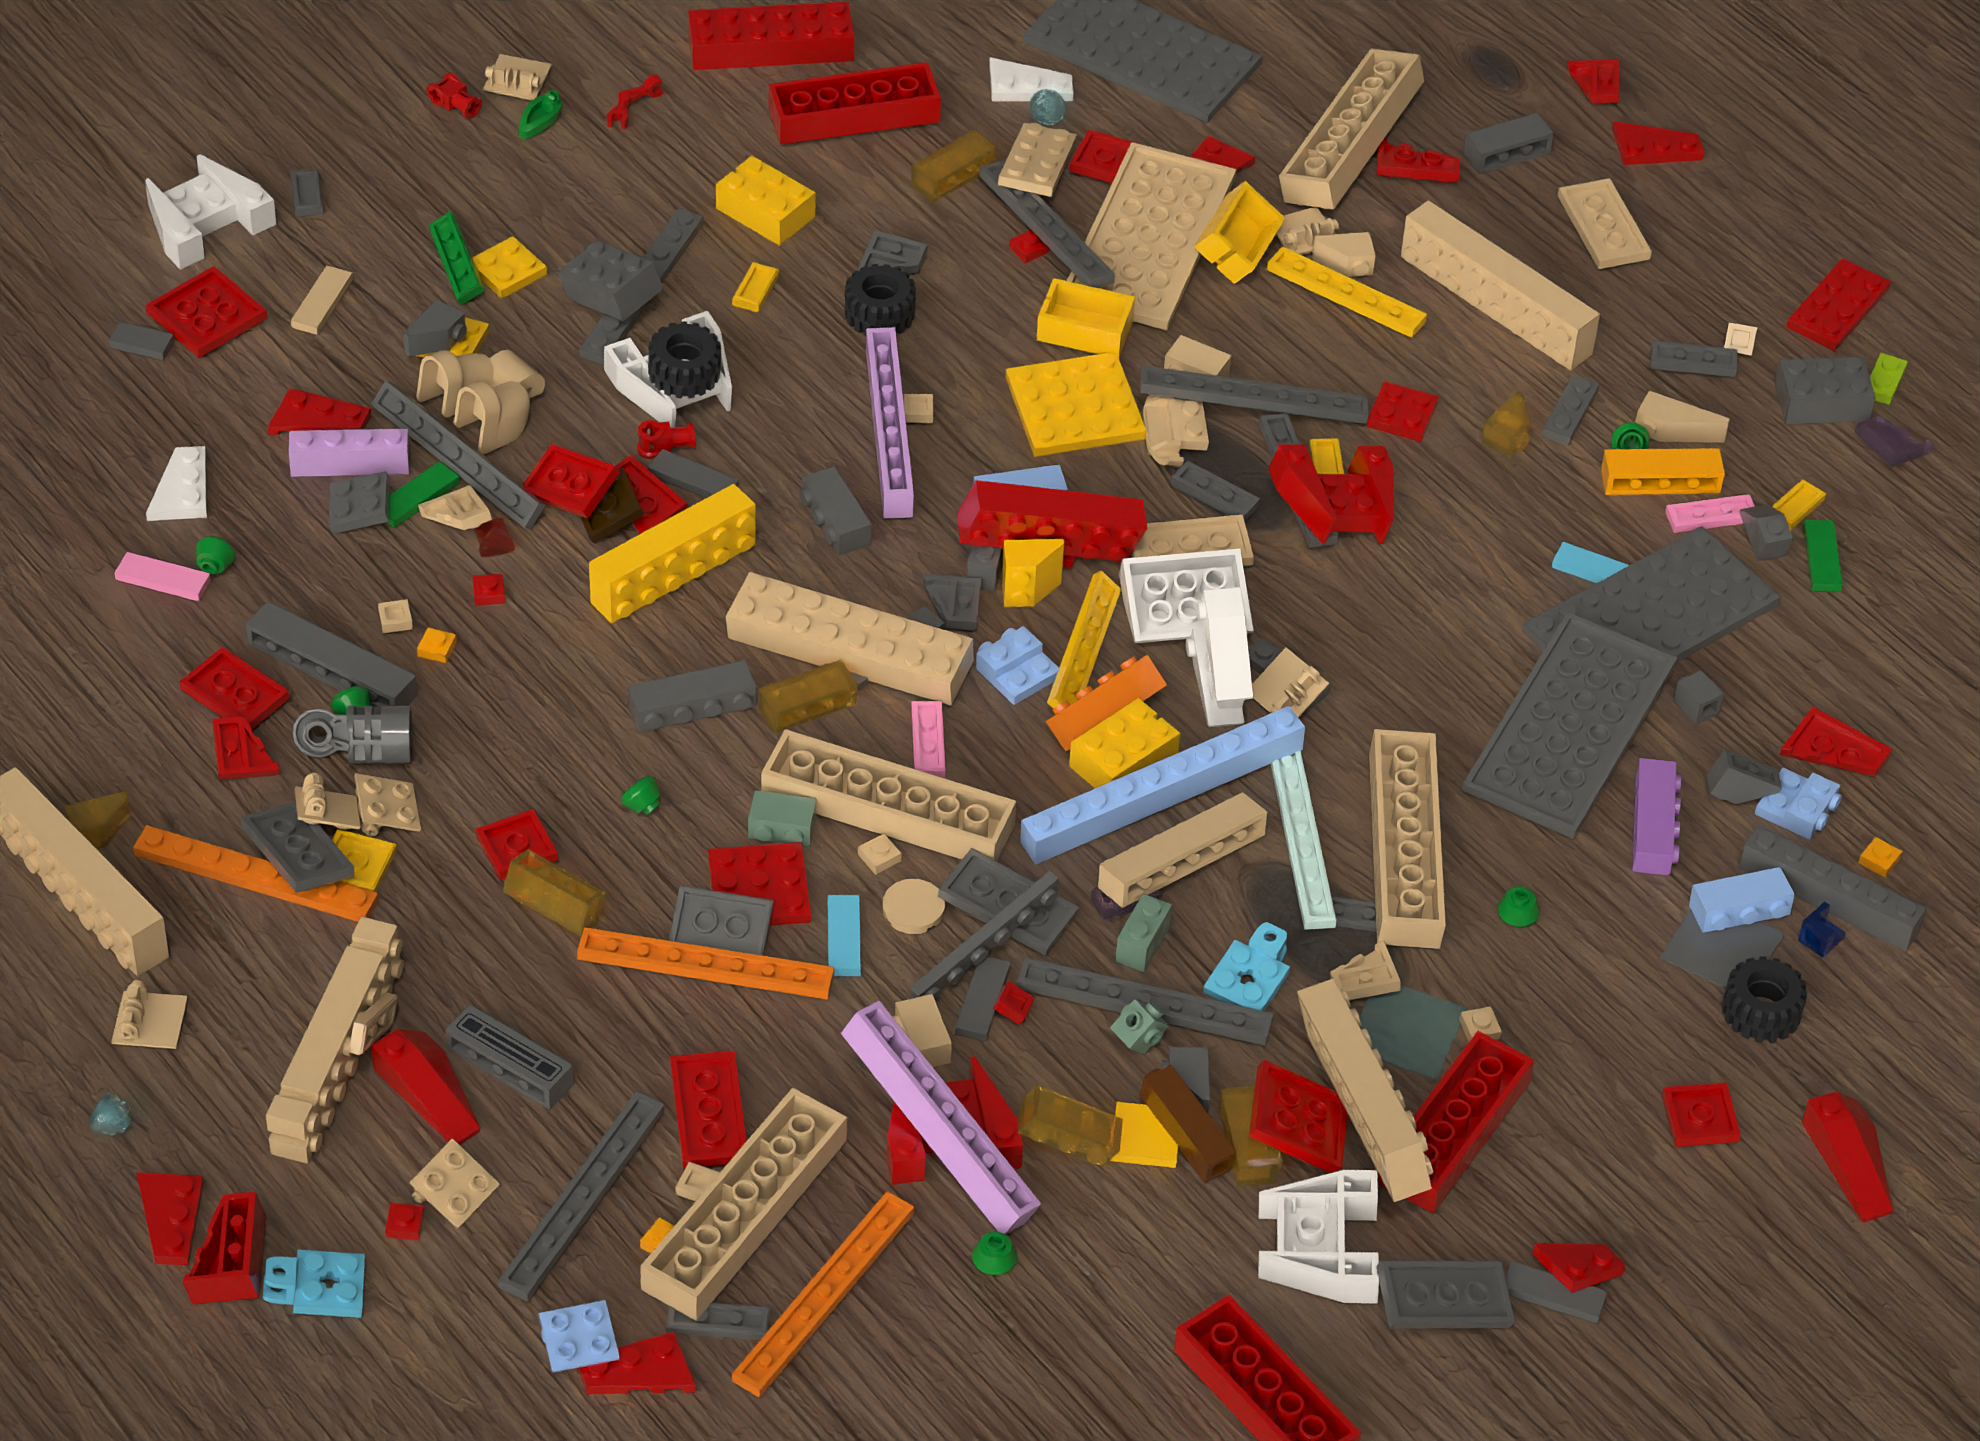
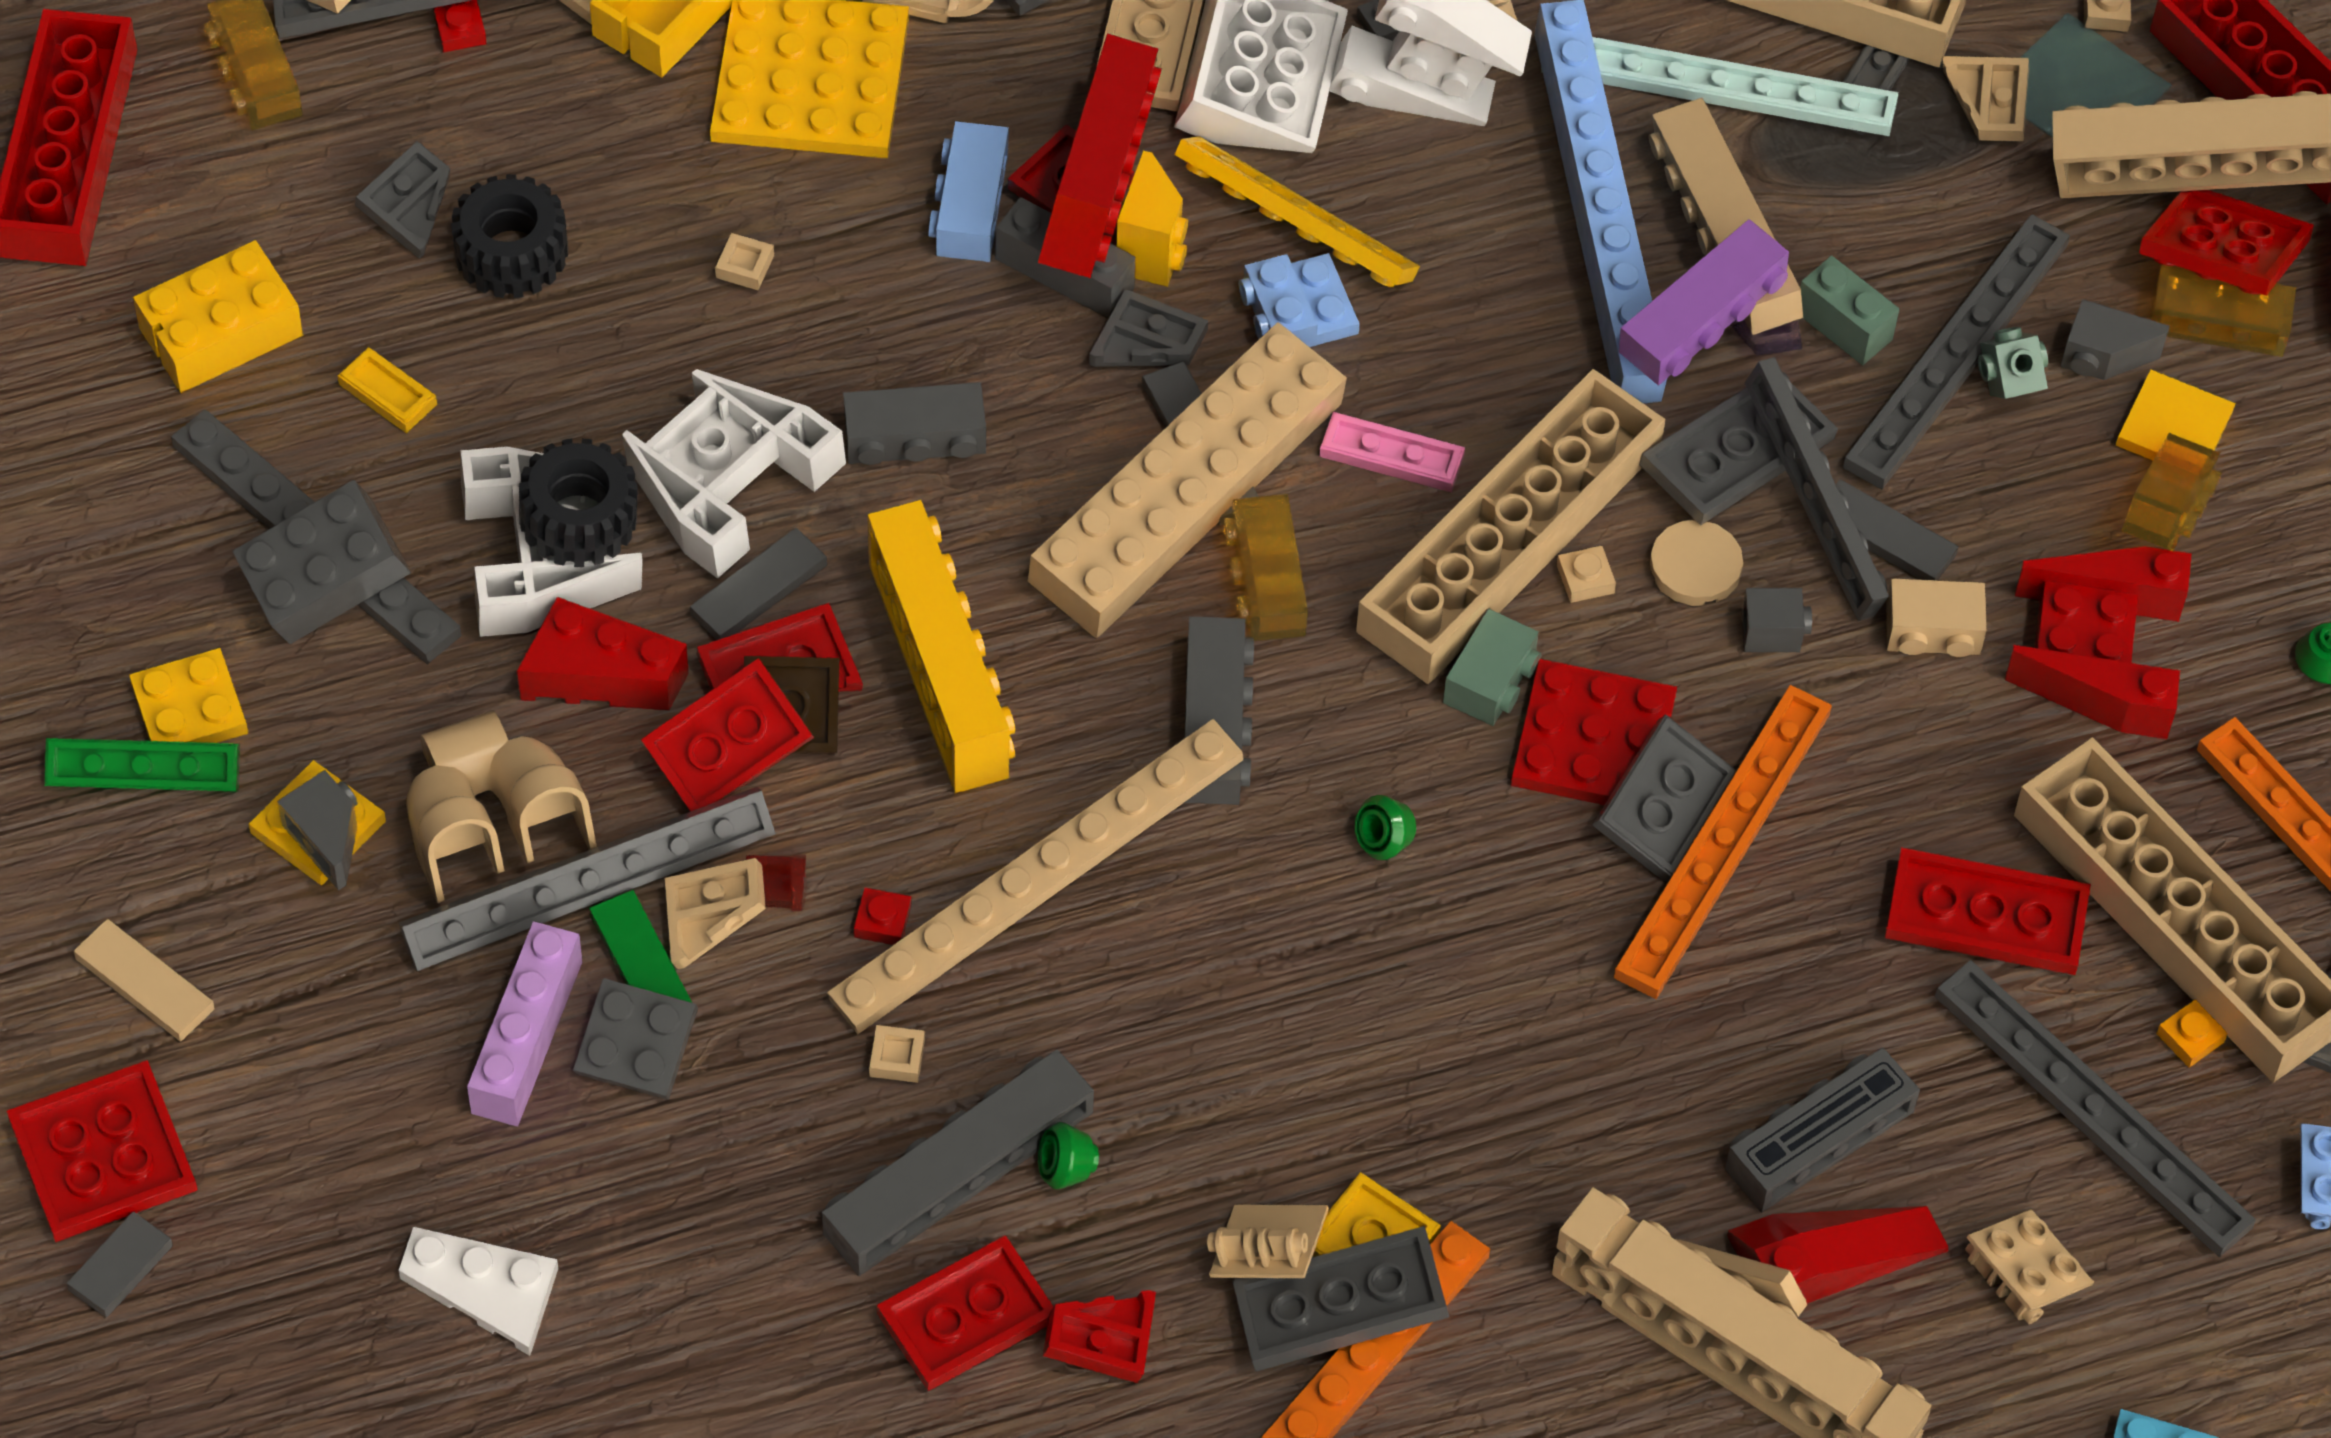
camera: 70 degrees left, 10 degrees up
bright pink tile [115,552,211,601] -> none
green cone [196,536,235,575] -> none
red wing [268,388,372,435] -> none
dark grey cylinder [292,705,413,764] -> none
tan hinge [354,773,421,837] -> none
red plate [385,1203,424,1240] -> none
light orange plate [417,627,457,664] -> none
red plate [475,809,558,880] -> none
clear yellow brick [503,850,606,936] -> none
red connector [637,420,696,459] -> none
tan plate [676,1162,719,1201] -> none
medium azure tile [828,895,861,976] -> none
lavender brick [841,1001,1041,1235] -> none
lavender brick [866,327,914,519] -> none
red plate [993,981,1035,1025] -> none
orange brick [1046,655,1167,752] -> none
yellow piece [1069,698,1180,788] -> none
reddish brown brick [1140,1065,1236,1183] -> none
medium azure plate [1203,922,1290,1011] -> none
none -> red wedge [517,597,689,711]
none -> white wedge [622,369,846,578]
none -> tan plate [828,719,1243,1034]
none -> medium lavender brick [1619,219,1789,386]
none -> dark grey brick [1741,588,1812,652]

